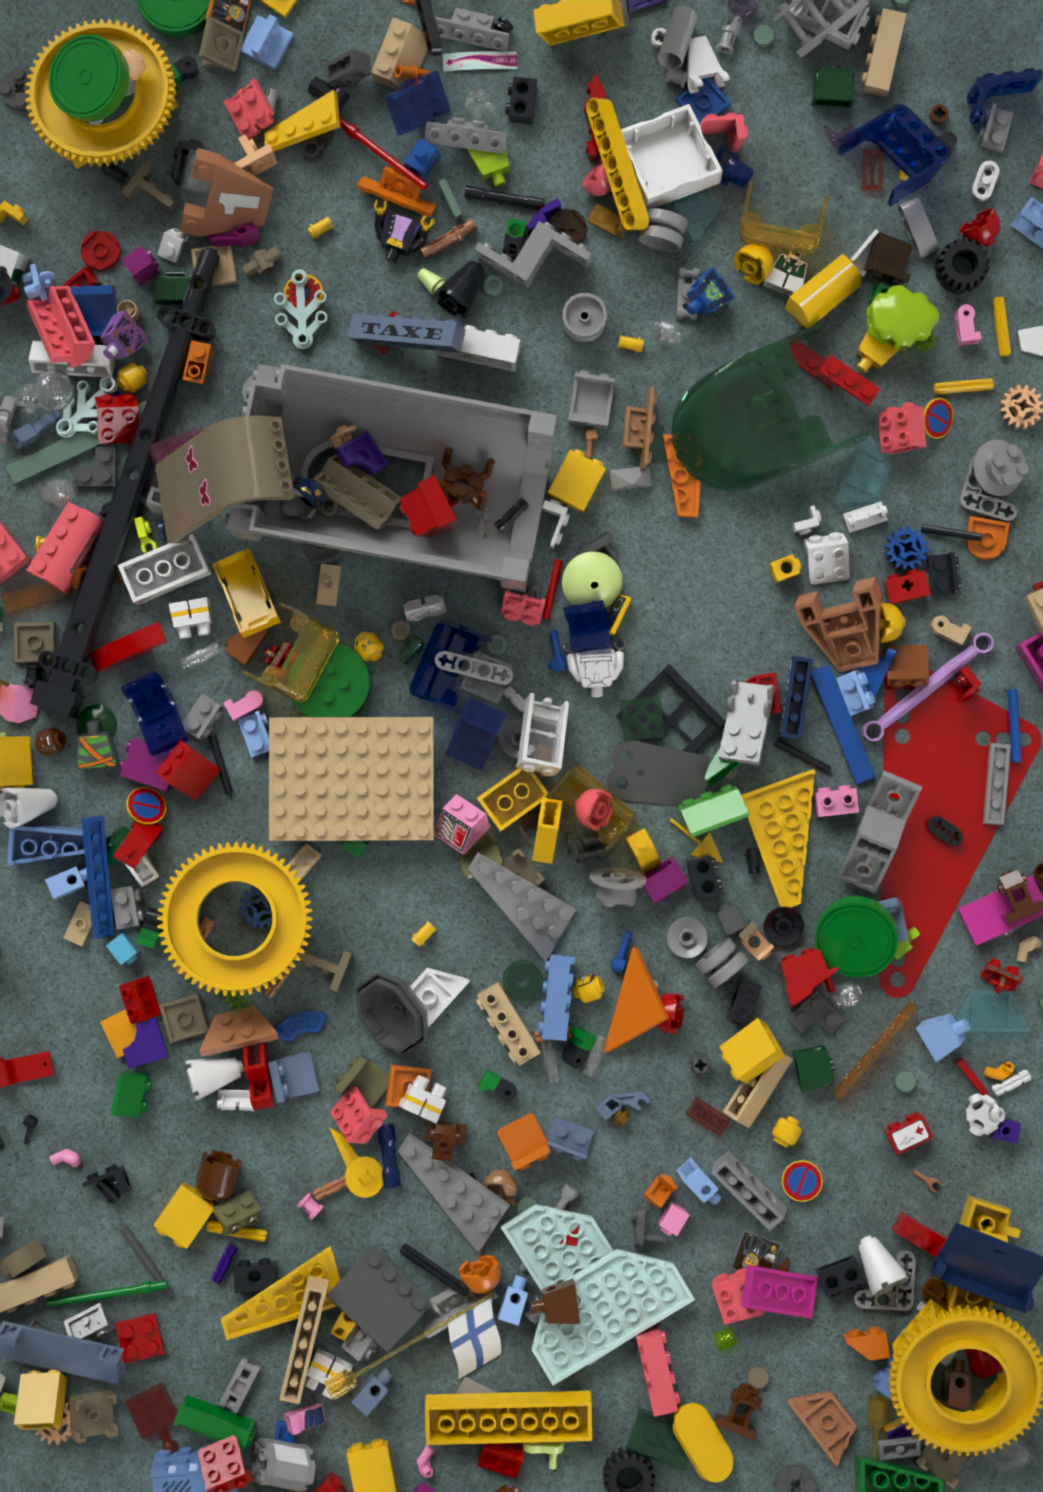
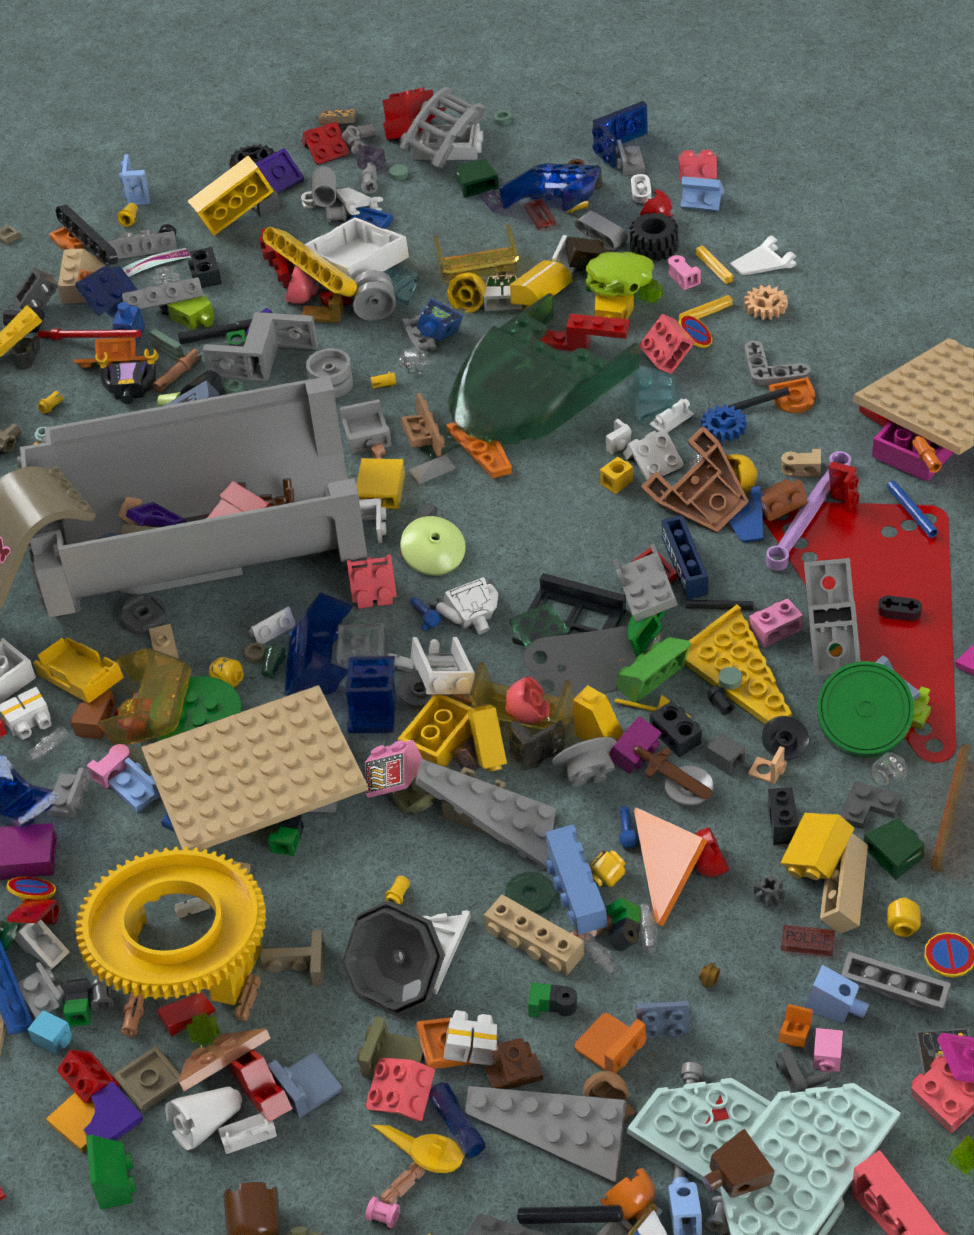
camera: 20 degrees left, 40 degrees down
red brick [156,740,221,801] -> none
black bar [208,734,233,795] -> none
blue gear [239,886,272,929] -> none
blue tile [275,1011,327,1043] -> none
light grey beam [435,651,513,685] -> none
red bar [542,559,563,620] -> none
clear blue bracket [564,600,611,653] -> none
sand blue piece [595,1090,650,1120] -> none
slope [600,594,631,636] -> none
light grey wheel [695,937,748,988] -> none
coral bracket [700,113,748,153] -> none
clear blue piece [715,148,754,188] -> none
dark tan tile [738,922,758,941] -> none
red piece [778,947,838,1009] -> none
blue tile [811,665,876,784] -> none
light blue bracket [836,669,876,716] -> none
tan brick [860,8,907,98] -> none
red brick [882,569,931,605] -> none
black bracket [927,552,962,597] -> none
light grey piece [973,440,1029,496] -> none
light grey tile [982,743,1011,826] -> none
none -> reddish brown sword [633,746,713,799]
none -> sand green tile [718,667,742,690]

